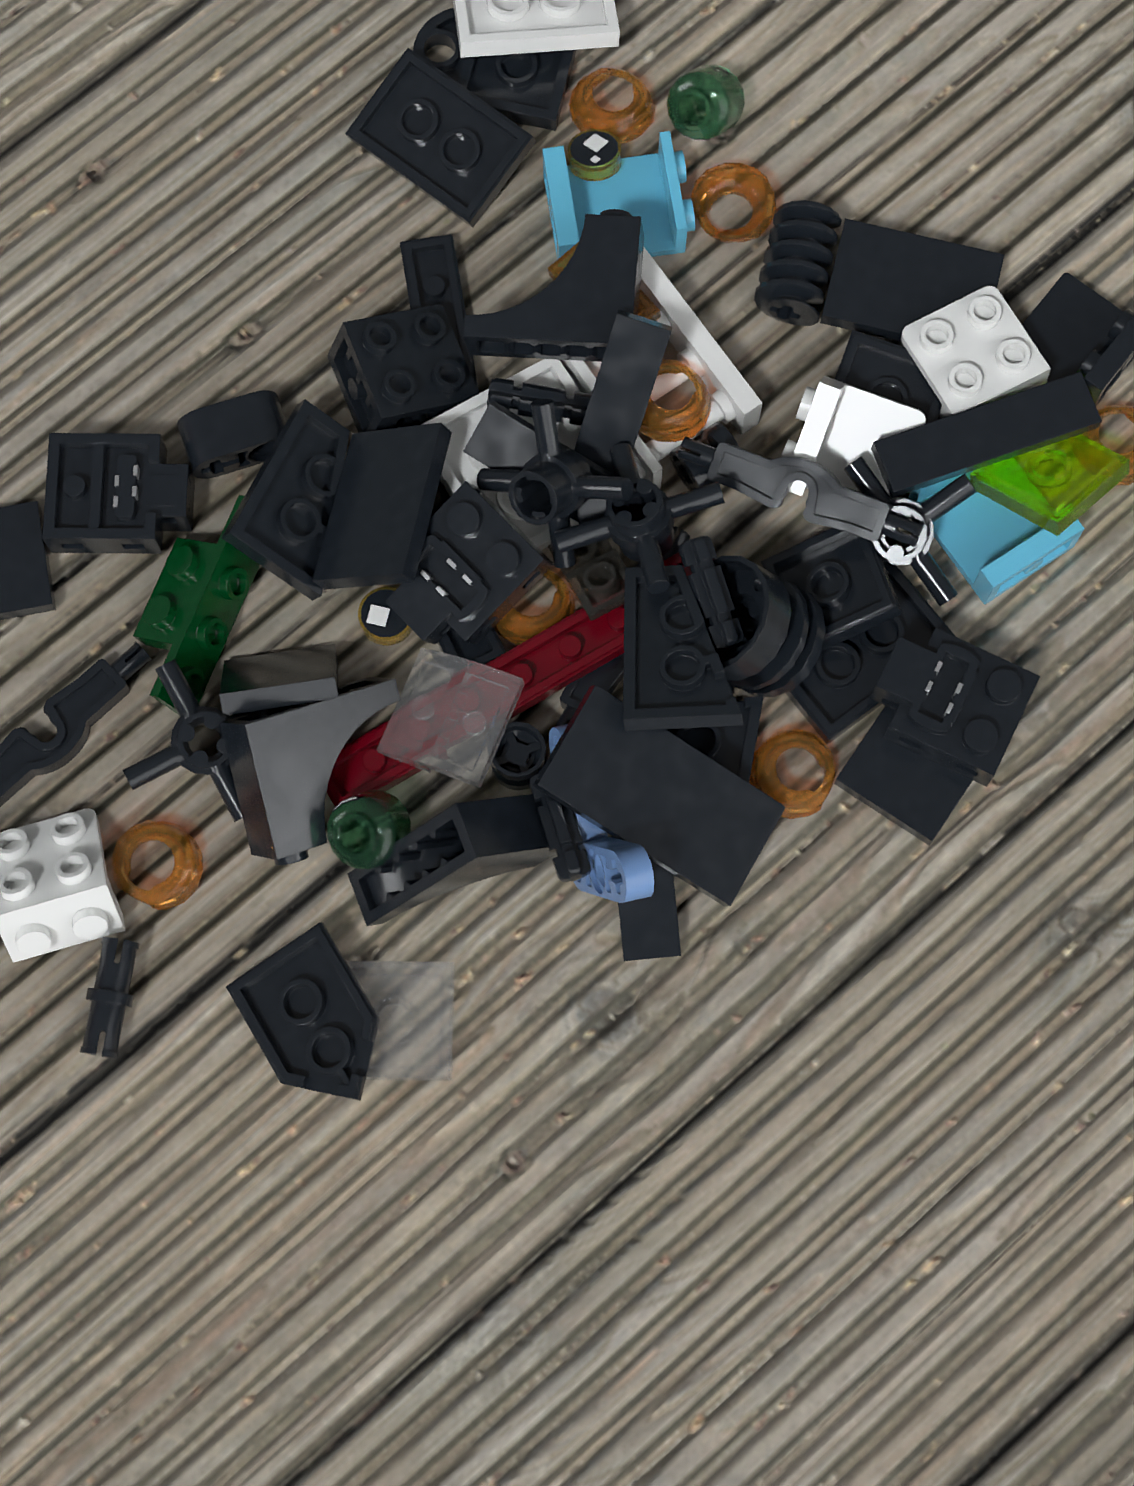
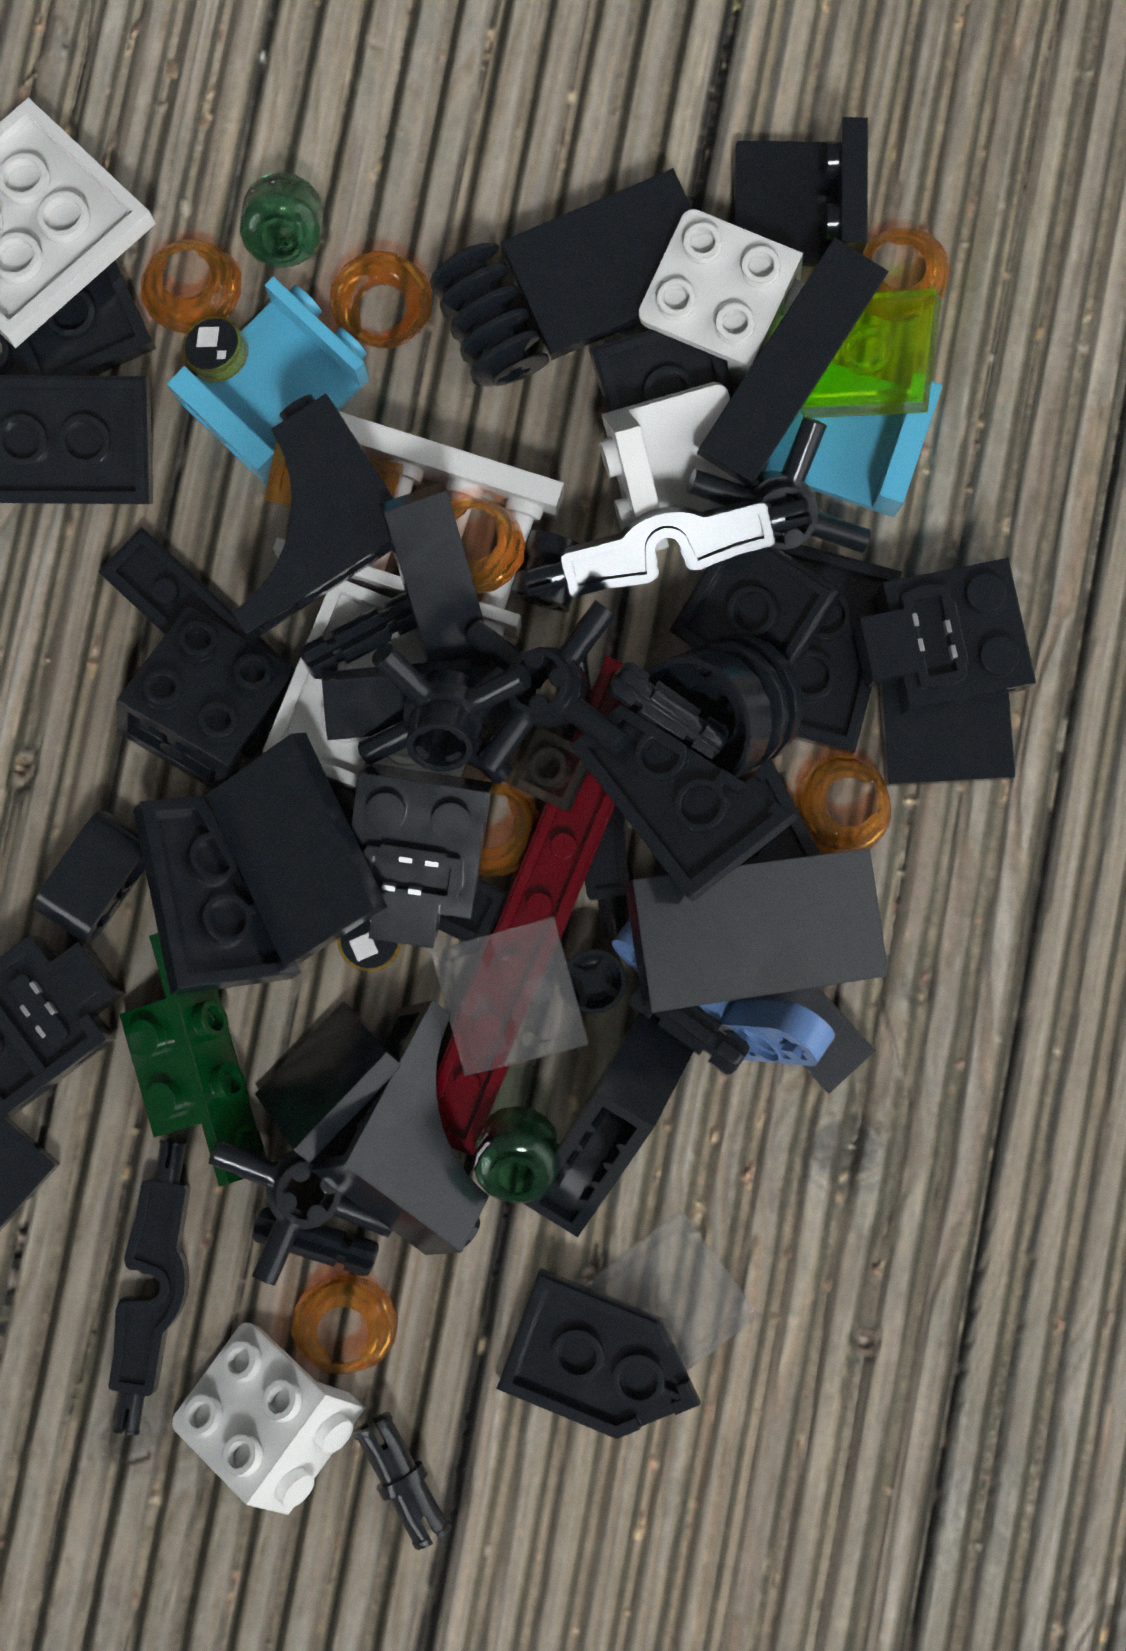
camera: 40 degrees left, 10 degrees up
none -> black axle [252,1207,379,1276]

